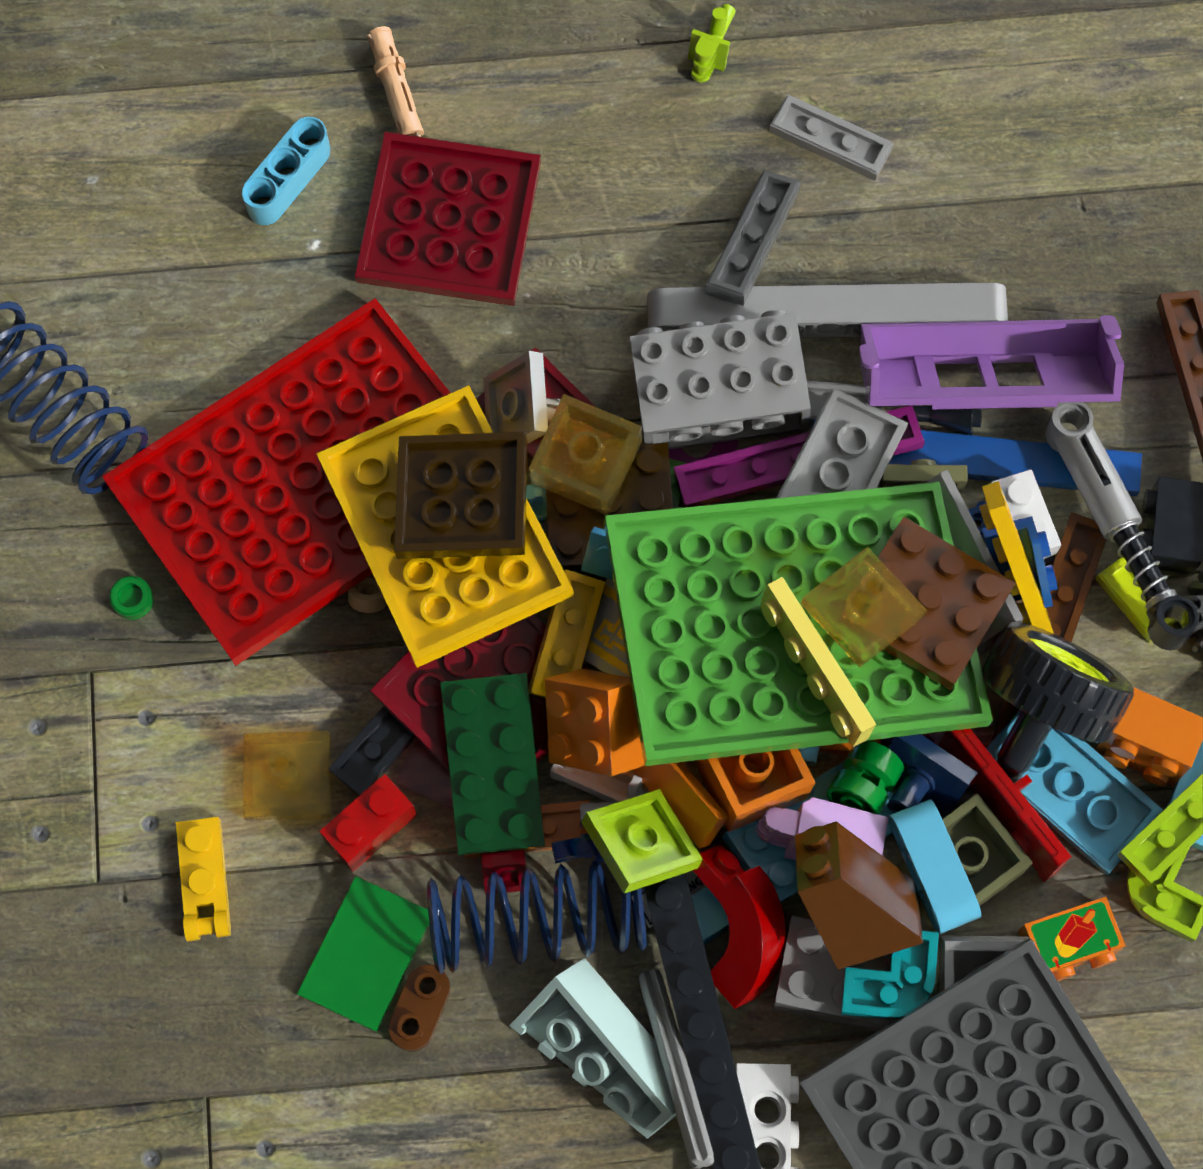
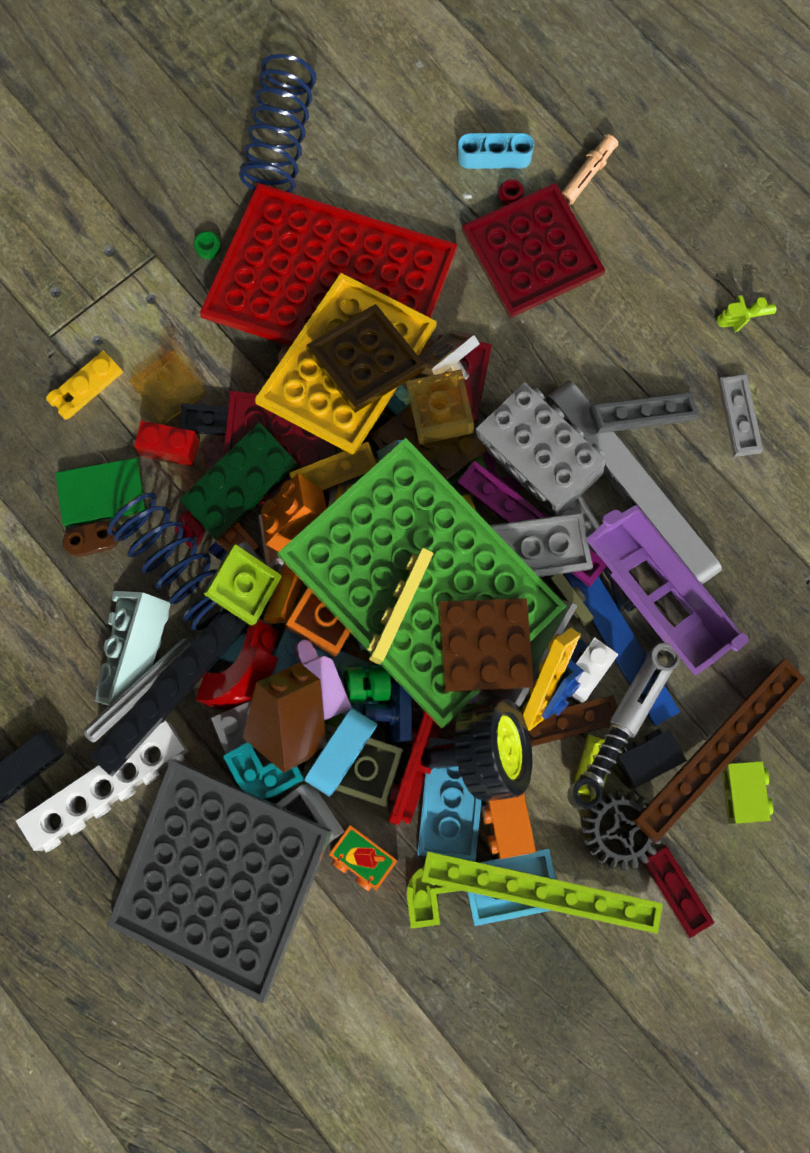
camera: 55 degrees right, 5 degrees up
clear yellow tile [801,547,927,668] -> none
none -> dark red plate [498,179,524,205]

